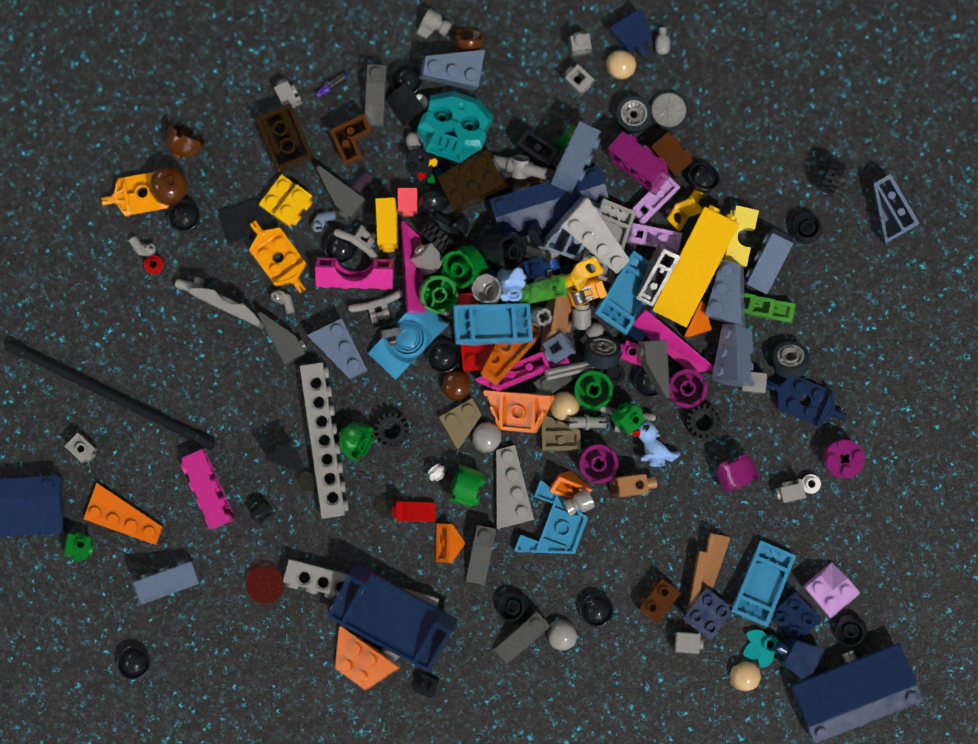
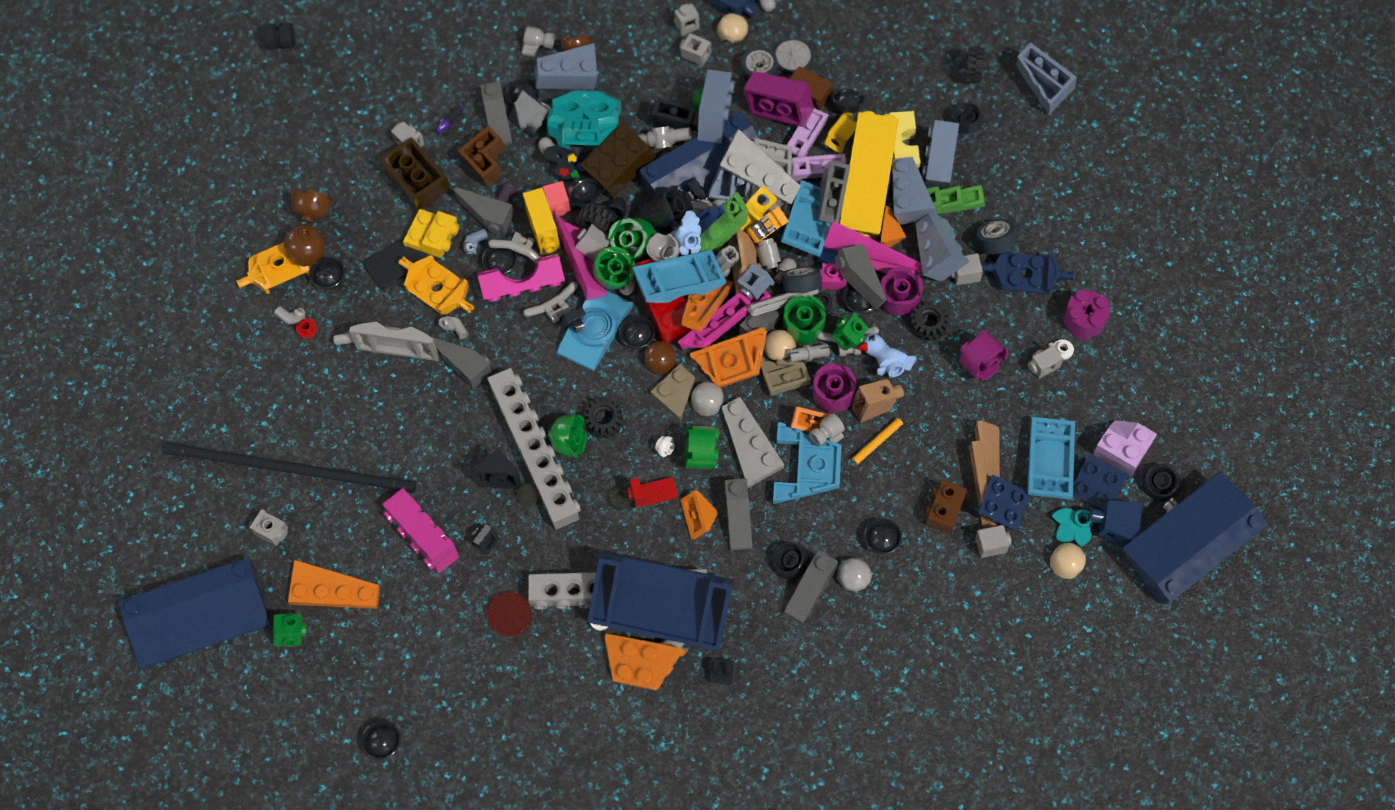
camera: 15 degrees left, 20 degrees down
sand blue wedge [133,559,202,604] -> none
sand blue wedge [307,318,368,380] -> none
none -> light orange bar [851,418,903,465]

